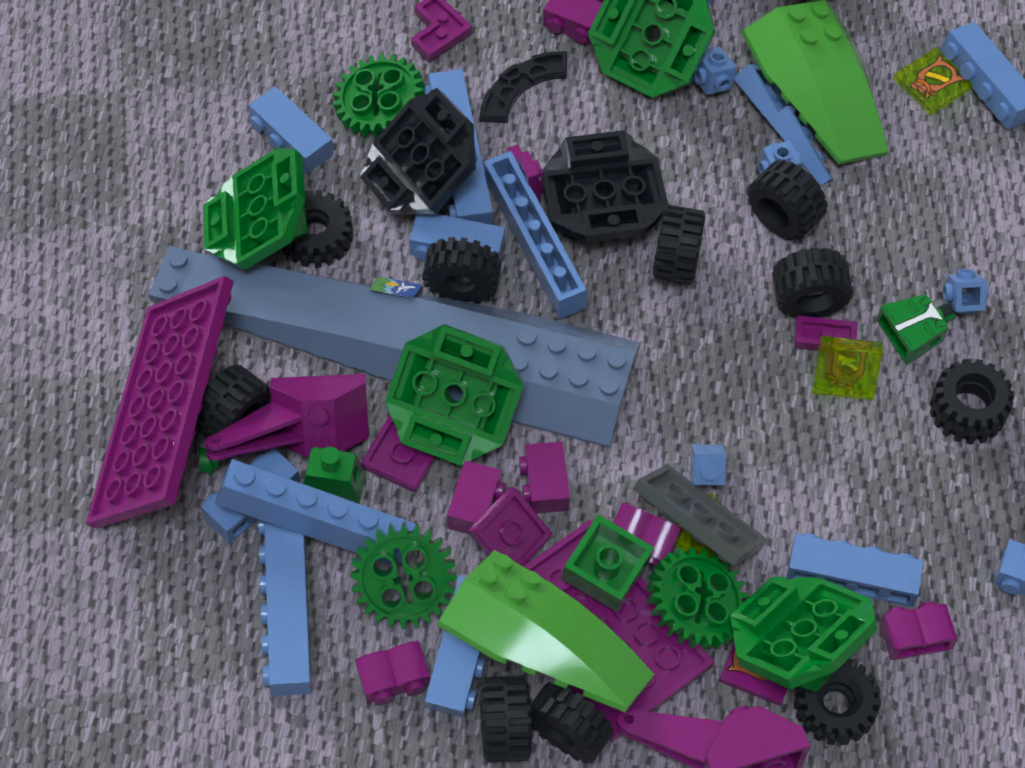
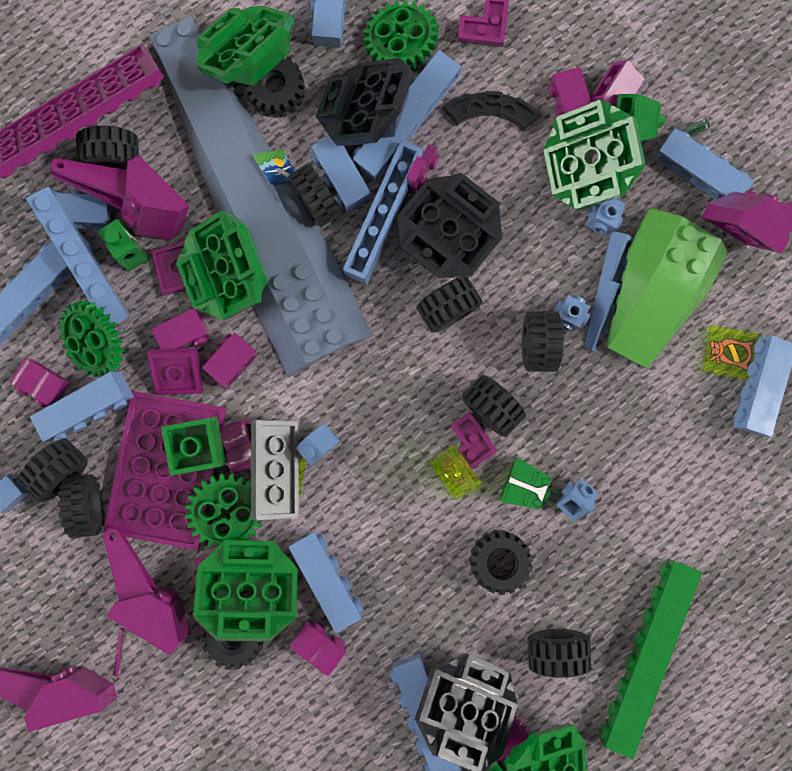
camera: 55 degrees right, 25 degrees up
bright green wedge [437,550,655,712] -> none

